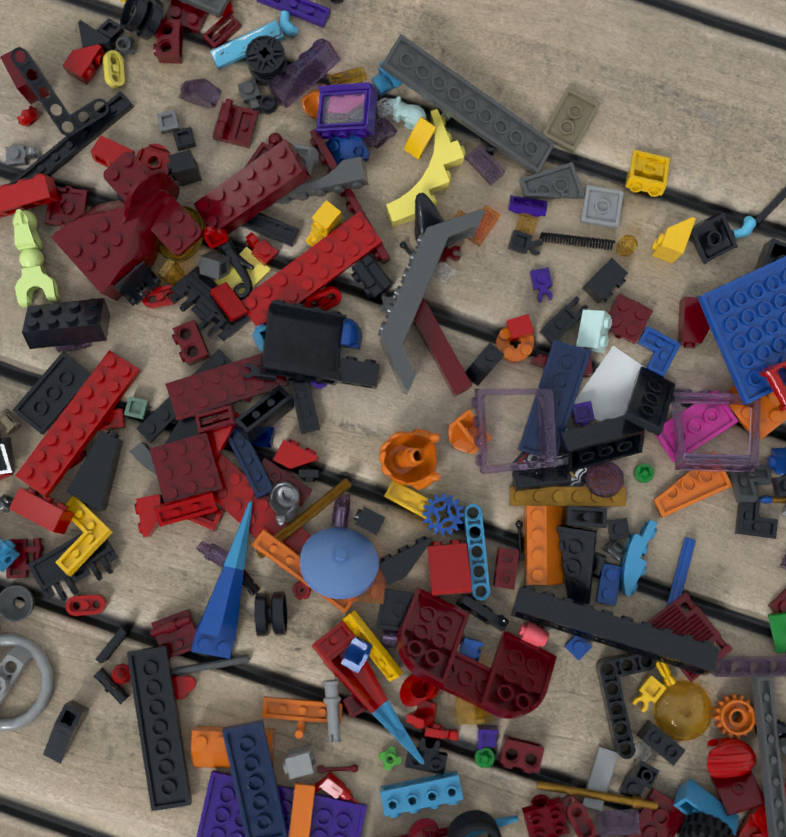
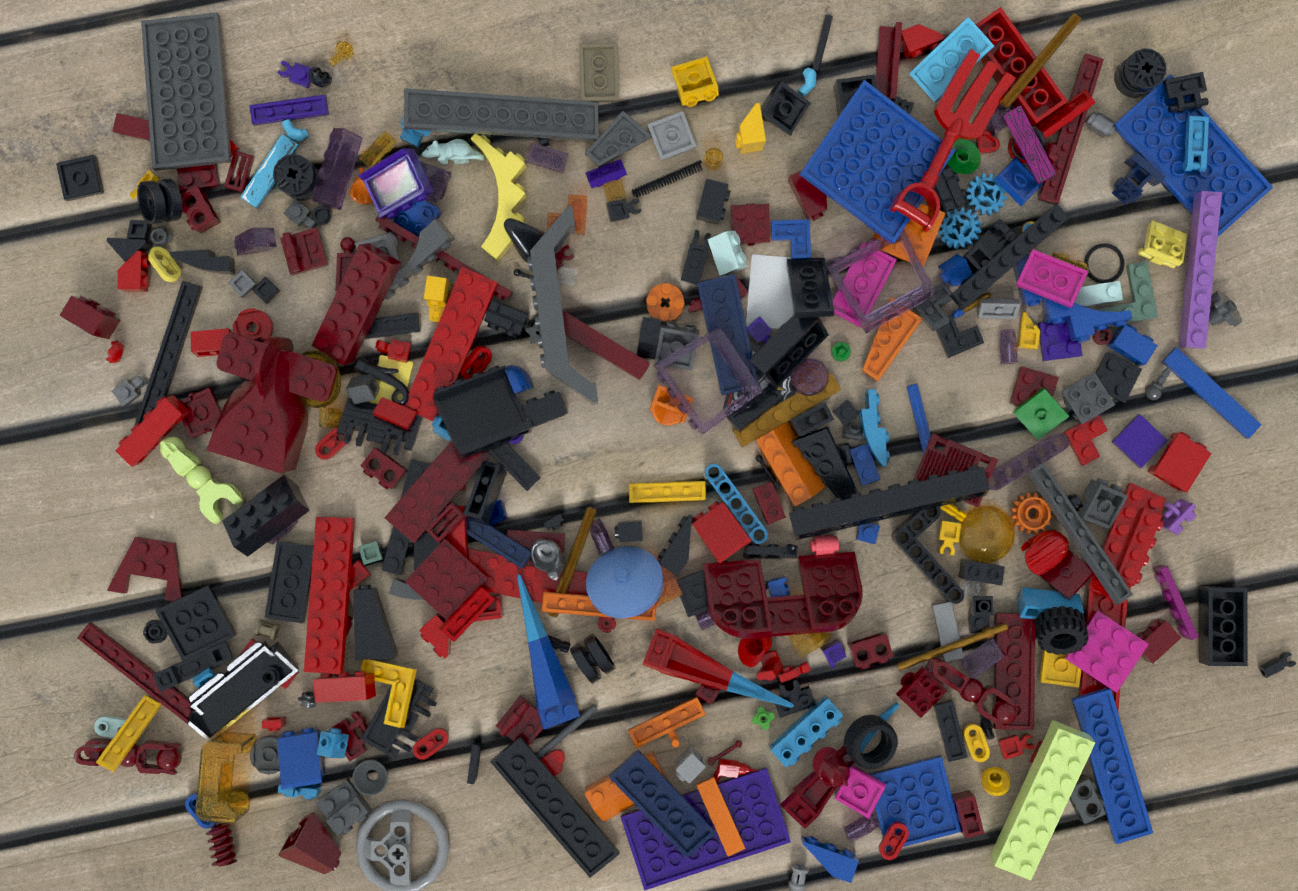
camera: 35 degrees left, 5 degrees up
black beam [11,48,109,136] -> none
black slope [43,700,89,764] -> none
black pin [93,667,130,705] -> none
red plate [112,664,131,684] -> none
black hinge [114,261,161,306] -> none
black brick [167,150,202,186] -> none
clear purple hinge [196,541,229,568] -> none
red tile [203,226,228,249] -> none
black bar [243,363,277,381] -> none
red slope [273,439,319,470] -> none
light grey pin [322,679,341,743] -> none
blue panel [341,636,372,673] -> none
yellow tile [342,610,404,682] -> none
clear plate [376,98,397,118] -> none
orange piece [379,428,441,490] -> none
yellow slope [404,117,438,160] -> none
blue gear [422,493,465,536] -> none
green tile [474,747,495,768] -> none
red panel [506,314,534,342] -> none
dark purple plate [529,267,553,303] -> none
none -> black slope [170,249,235,274]
none -> dark grey plate [654,321,699,370]

